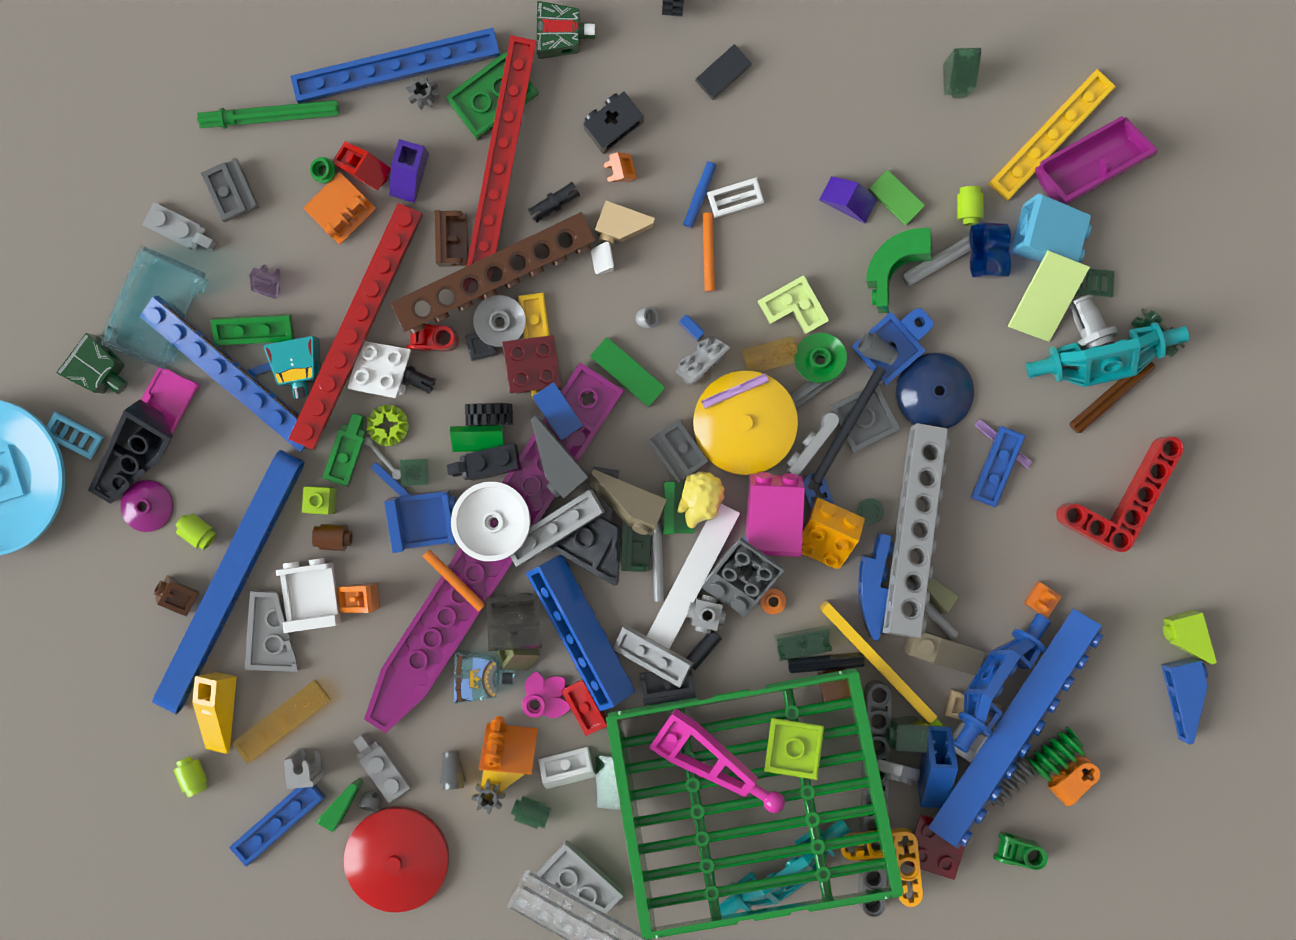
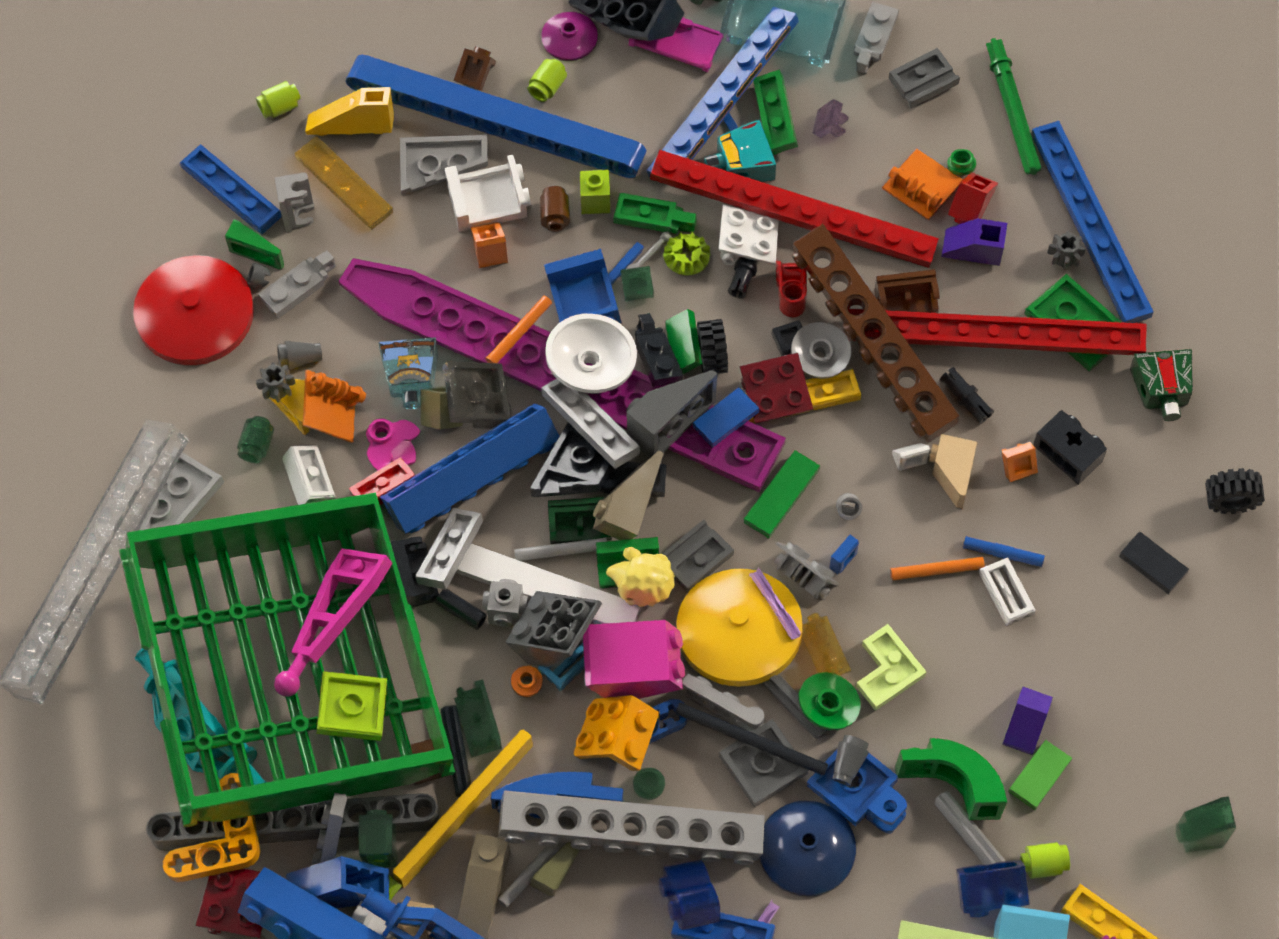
camera: 90 degrees right, 25 degrees down
none -> clear blue brick [659,860,720,930]

